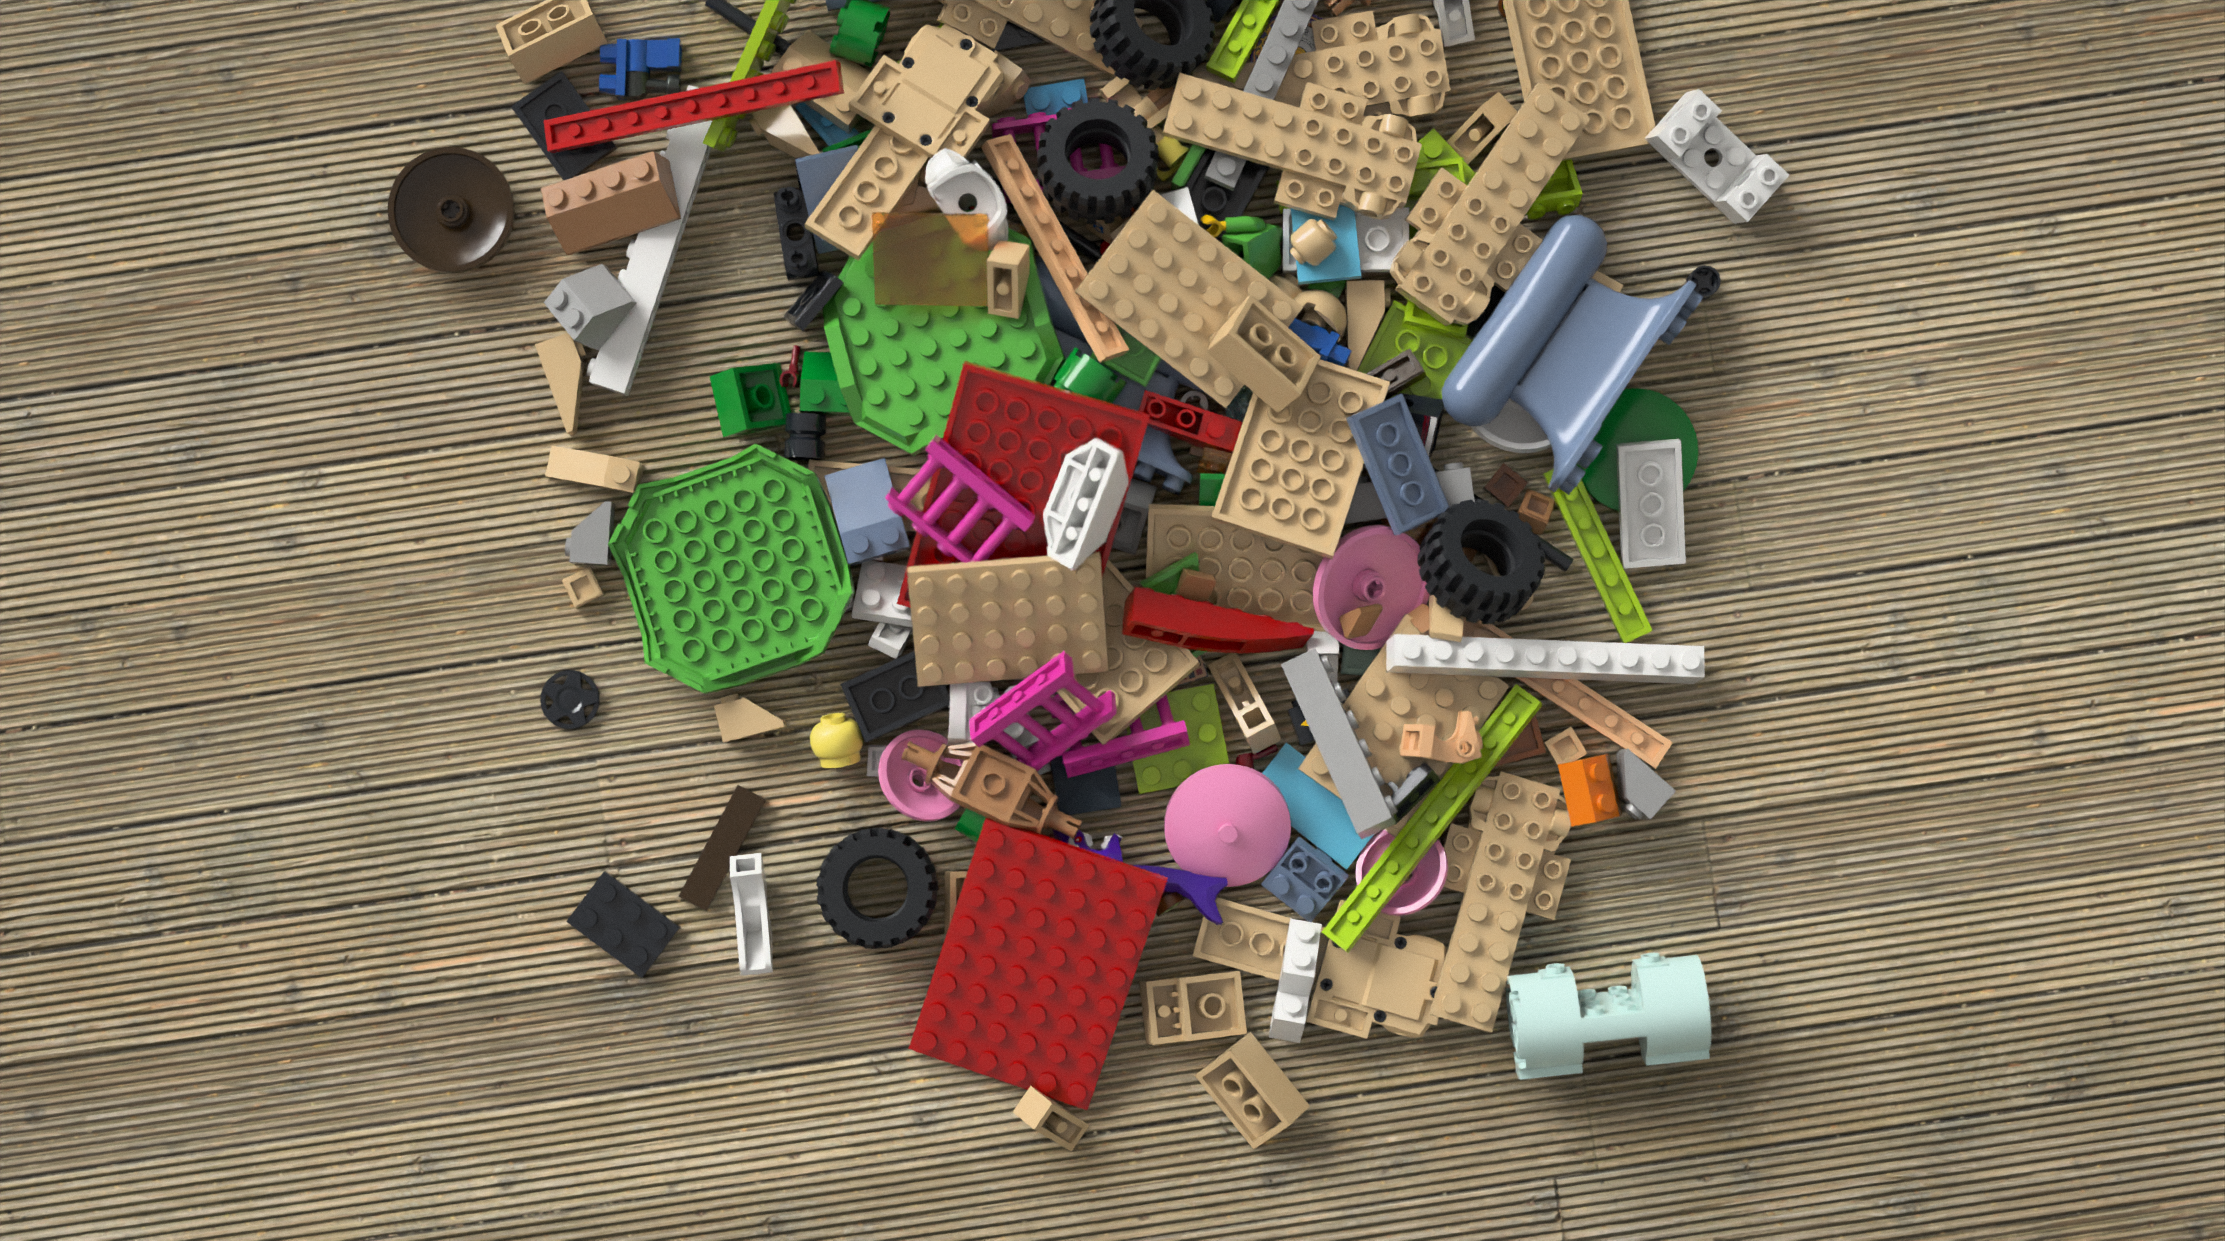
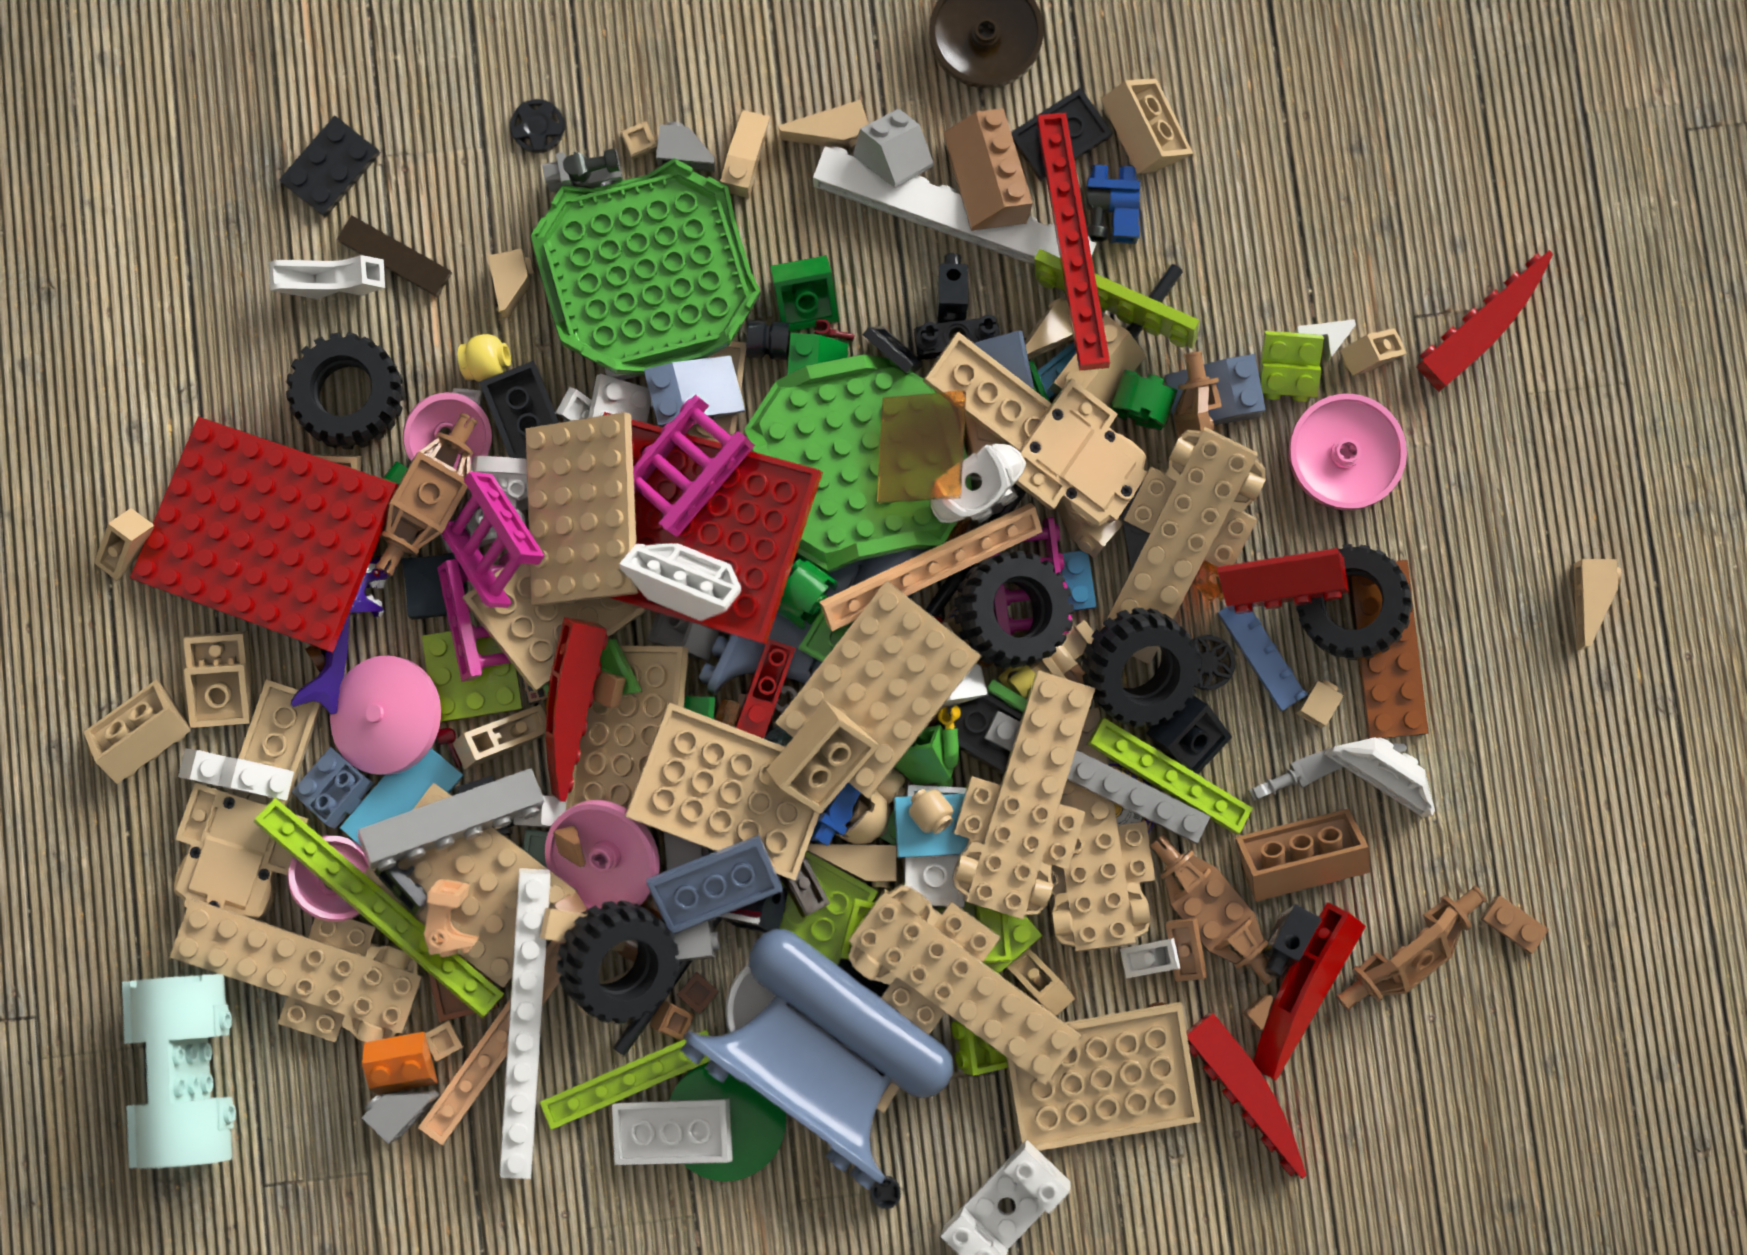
camera: 85 degrees right, 5 degrees down
tan slope [987,240,1030,319] -> none
none -> hips [542,148,623,193]
none -> black torso [936,253,968,324]

